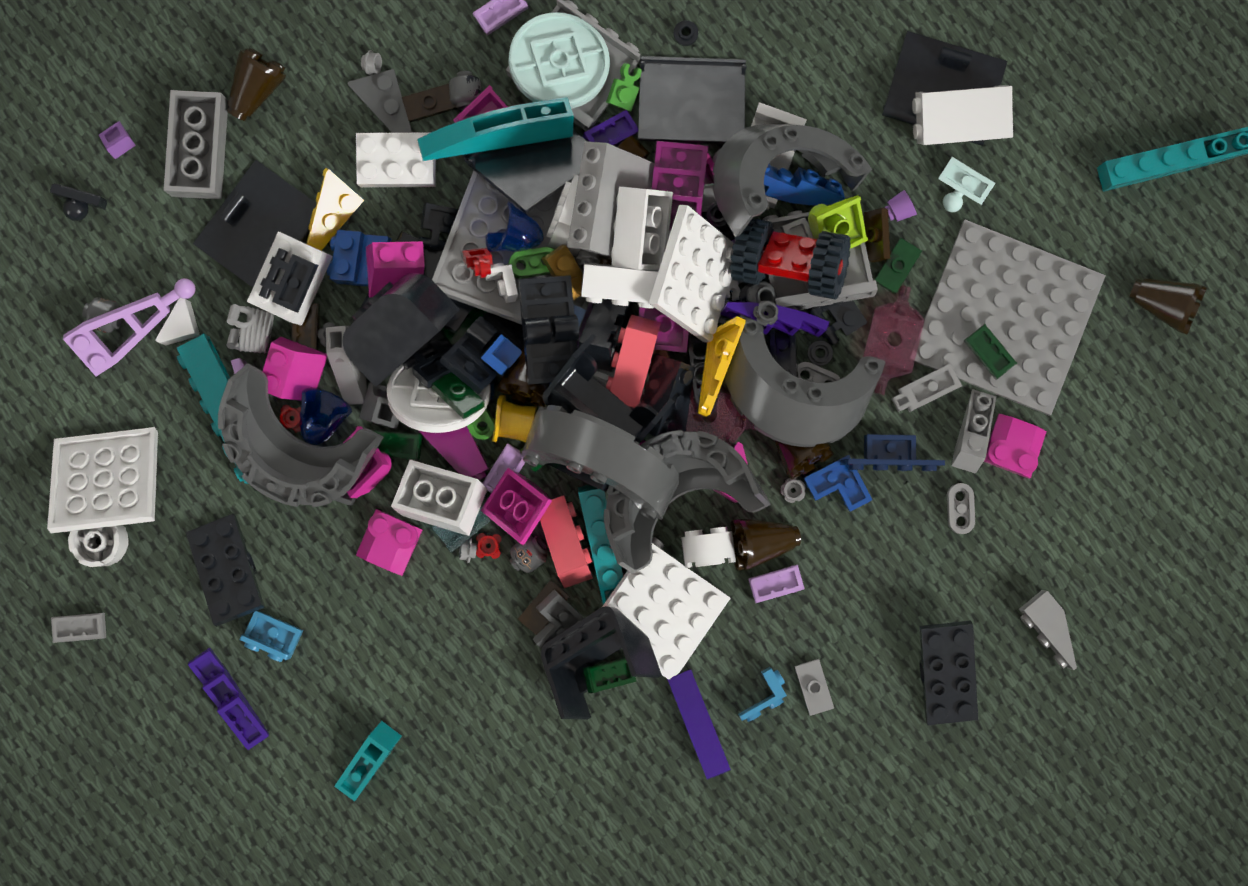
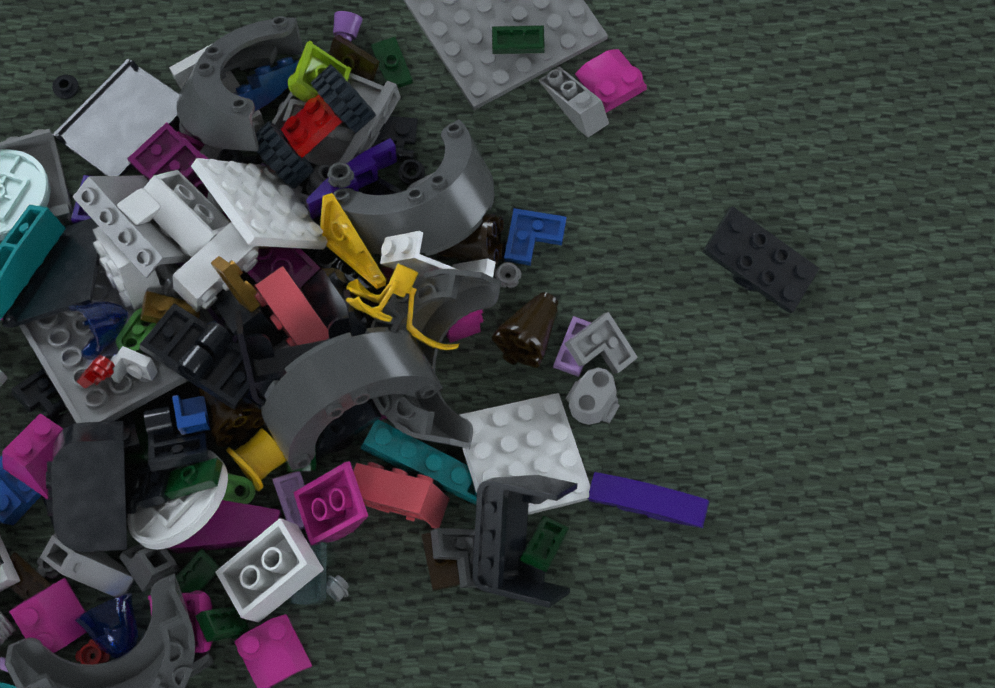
camera: 50 degrees left, 15 degrees down
red plate [476,533,502,559] -> none
dark grey head [510,535,548,573] -> none
bright green plate [606,63,642,112] -> none
white brick [681,527,736,568] -> none
dark azure bracket [738,667,787,722] -> none
light grey plate [794,659,834,716] -> none
dark blue bracket [840,434,945,471] -> none
clear pink plate [863,286,925,396] -> none
light grey hinge [891,363,962,412] -> none
light grey plate [947,483,975,534] -> none
light grey slope [1019,590,1077,670] -> none
none -> white slope [117,188,161,225]
none -> dark green plate [195,606,250,642]
none -> pearl gold plate [211,256,260,312]
none -> yellow plant [346,263,459,350]
none -> white panel [380,231,496,278]
none -> light grey plate [564,312,638,374]
none -> light grey piece [565,368,620,425]

